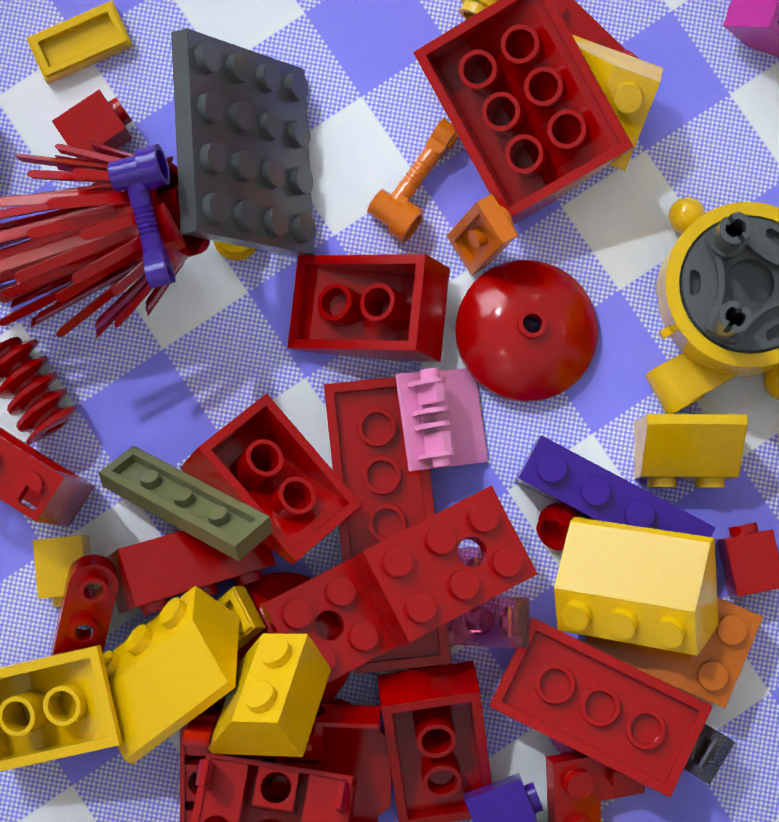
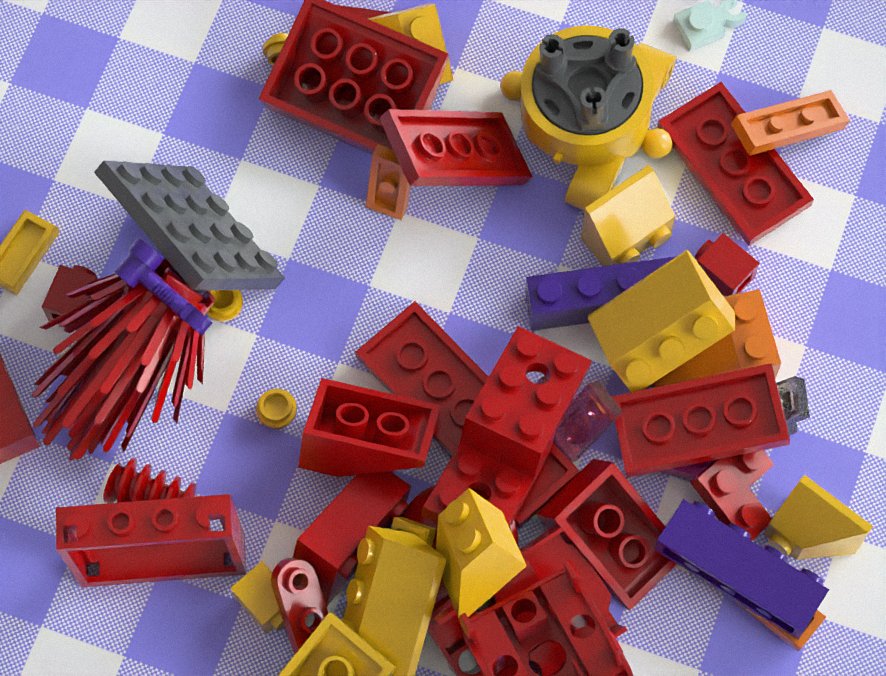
camera: 35 degrees left, 15 degrees down
olive plate [98,445,274,561] -> none
red slope [287,254,450,362] -> none
orange brick [367,118,459,243] -> none
bright pink hinge [395,368,488,471] -> none
red dish [455,260,598,402] -> none
red plate [536,503,580,551] -> none
none -> yellow plate [256,389,297,429]
none -> red plate [379,109,533,186]

